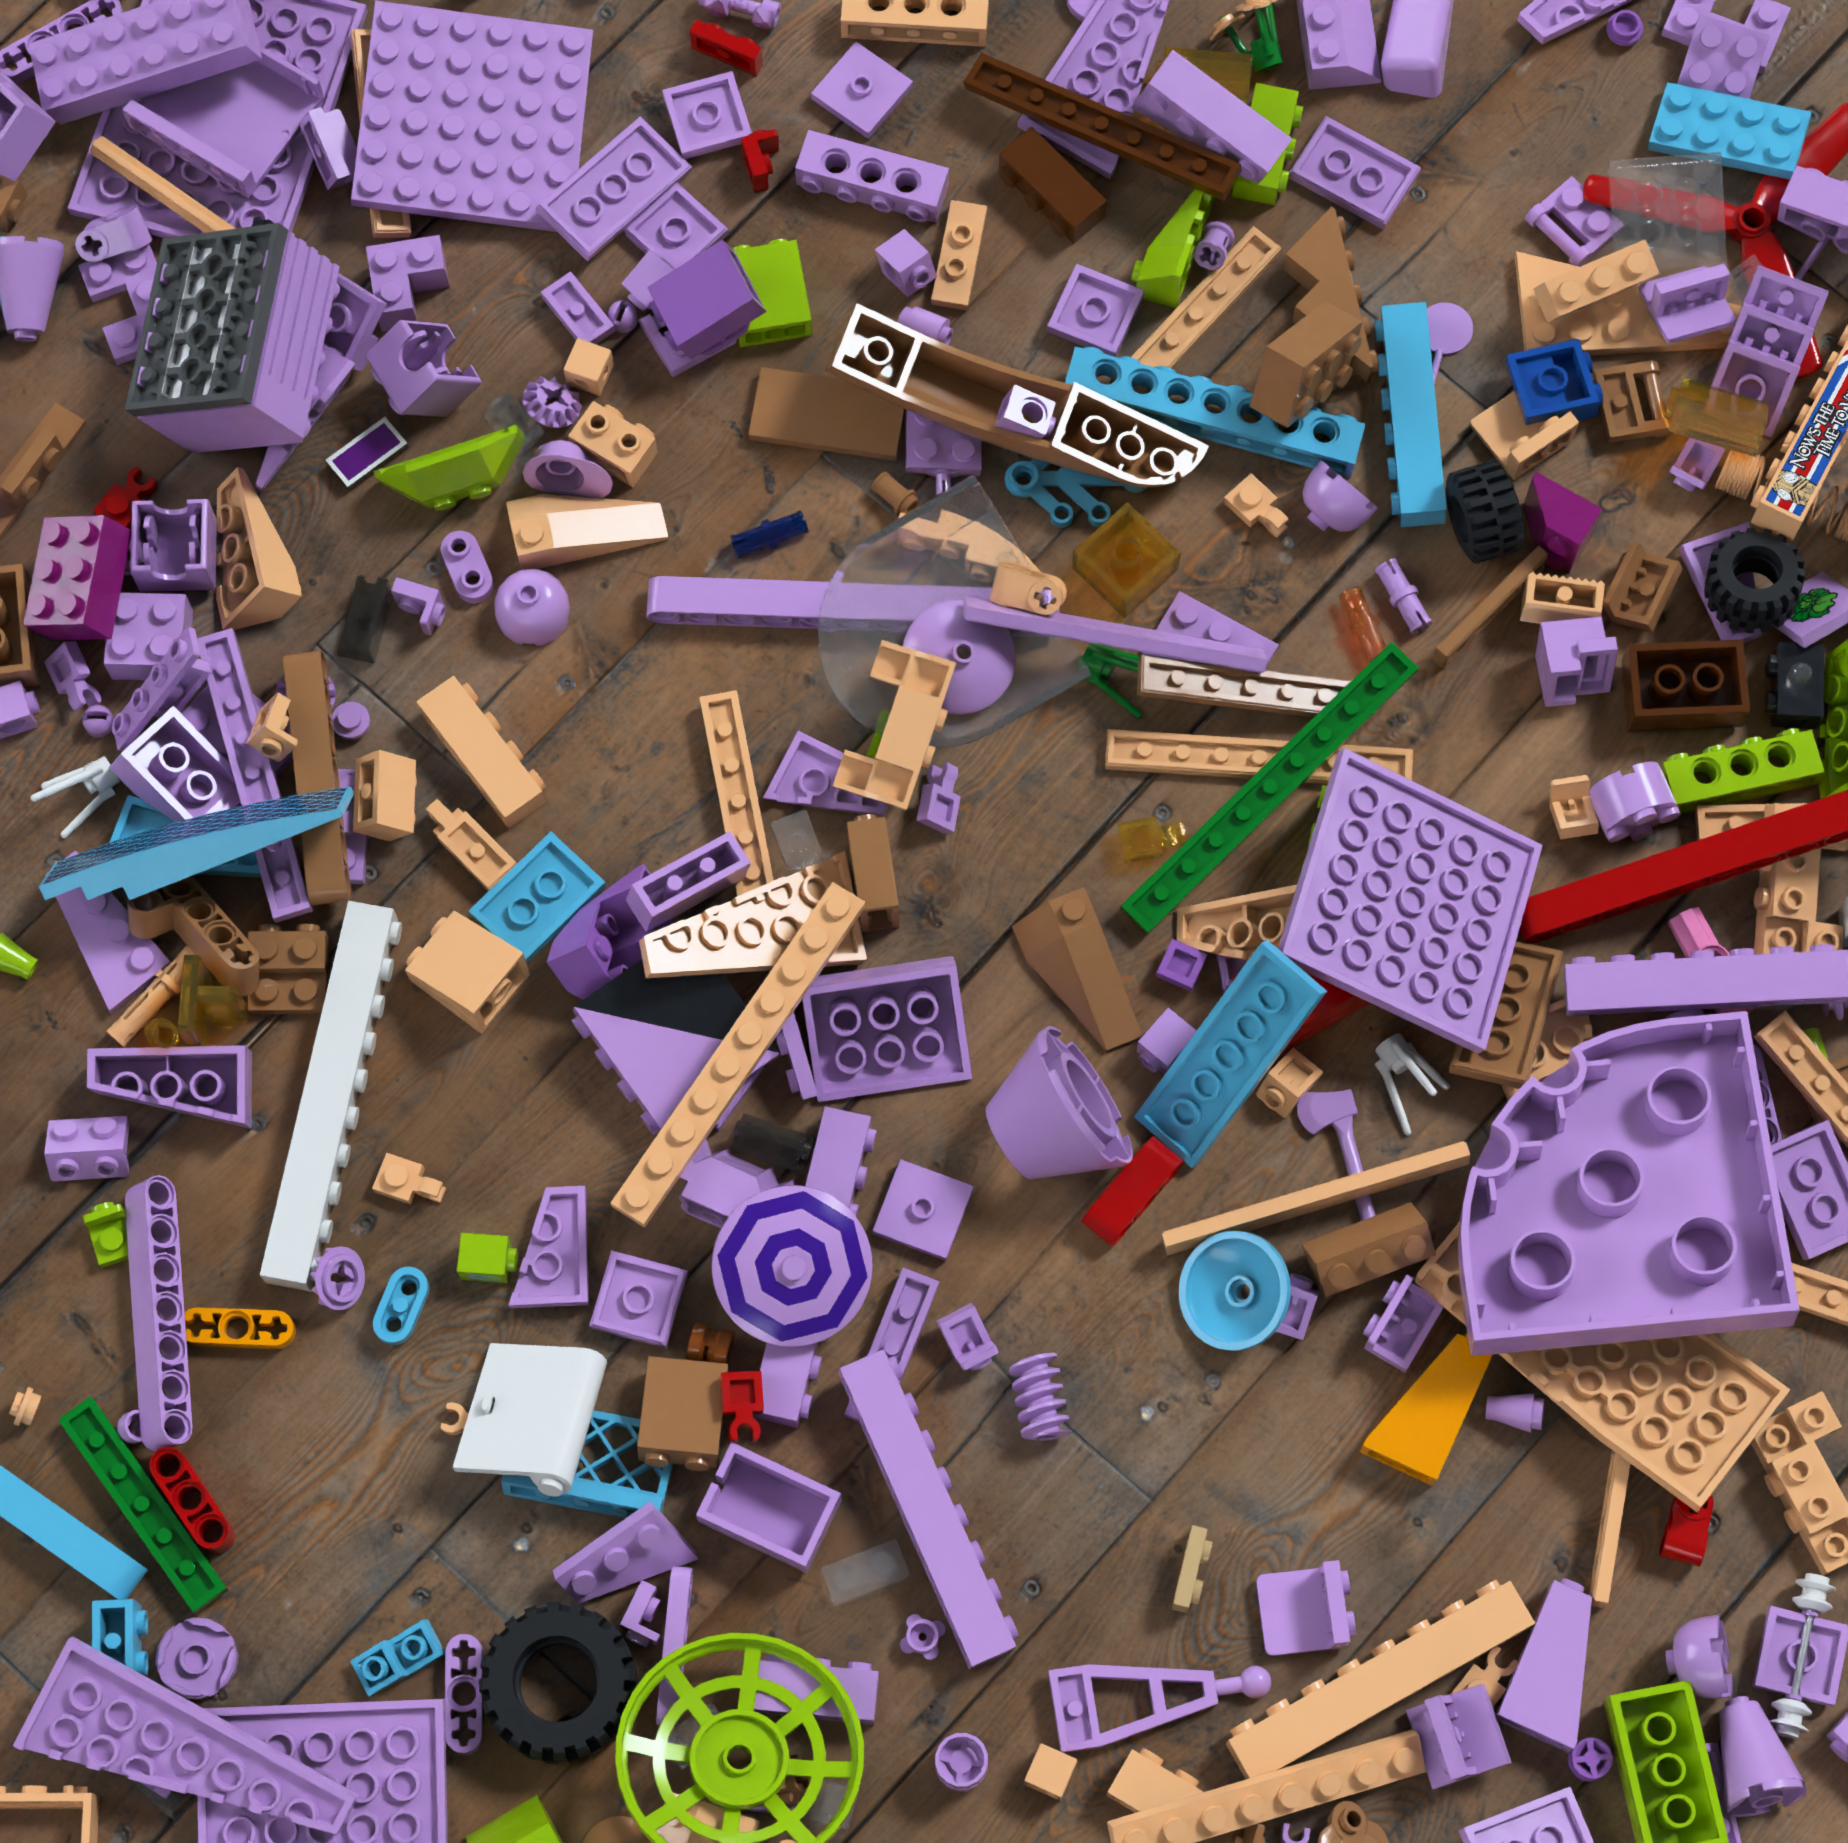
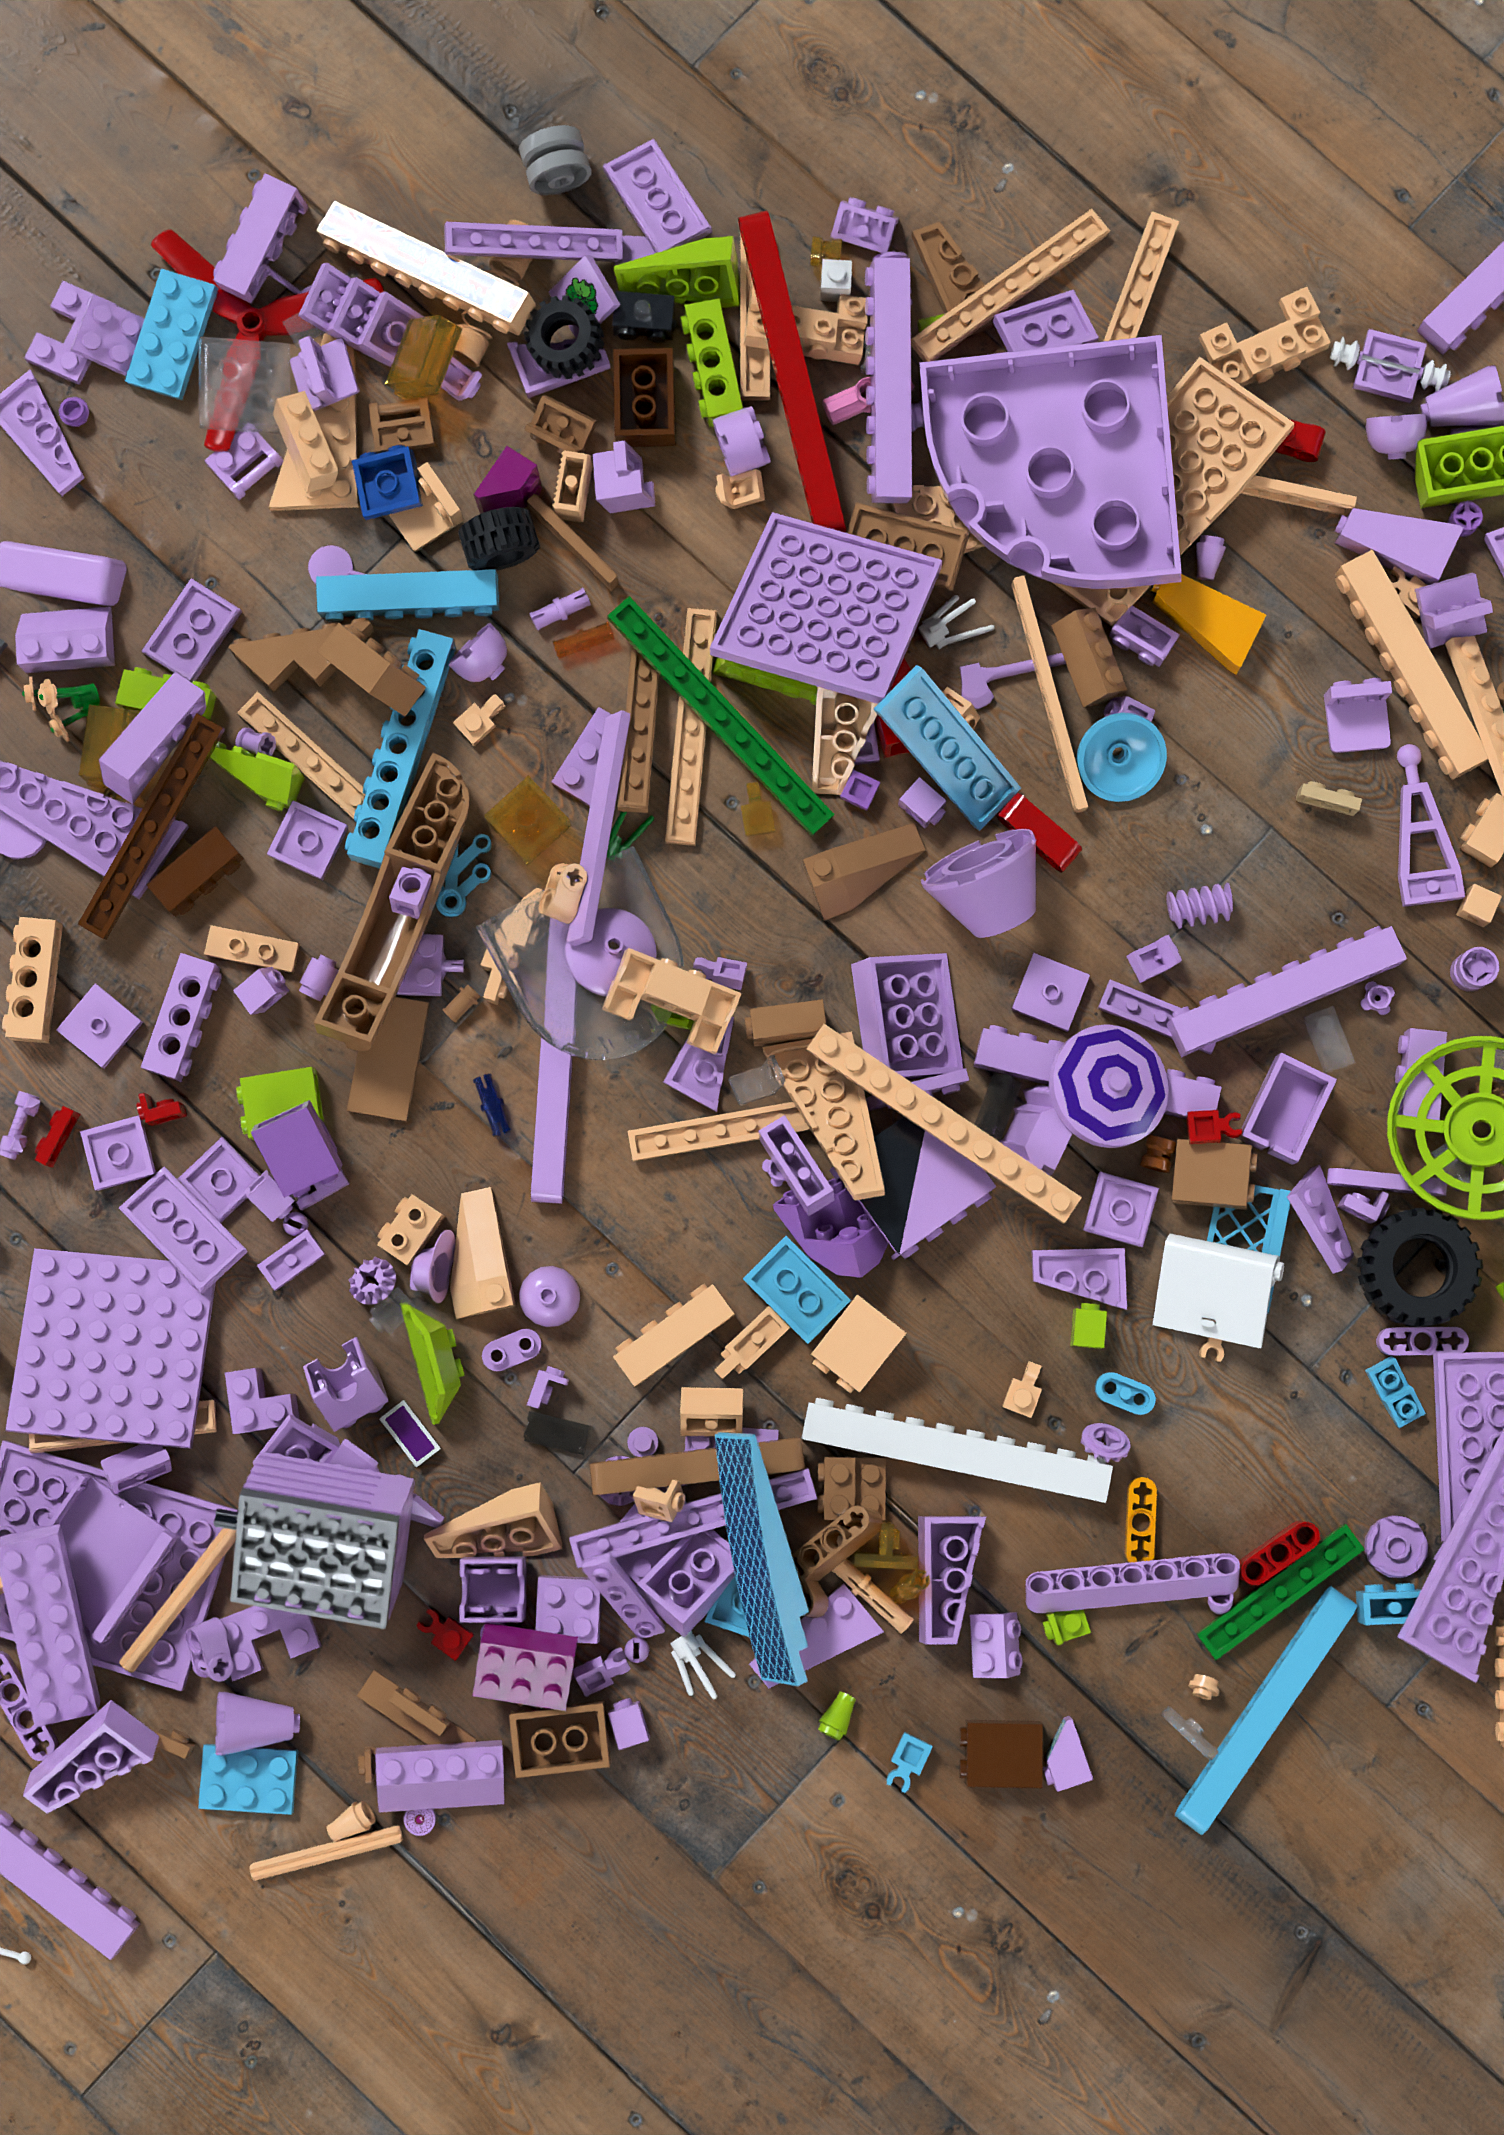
camera: 85 degrees left, 10 degrees up
light nougat piece [563,338,614,396] -> none

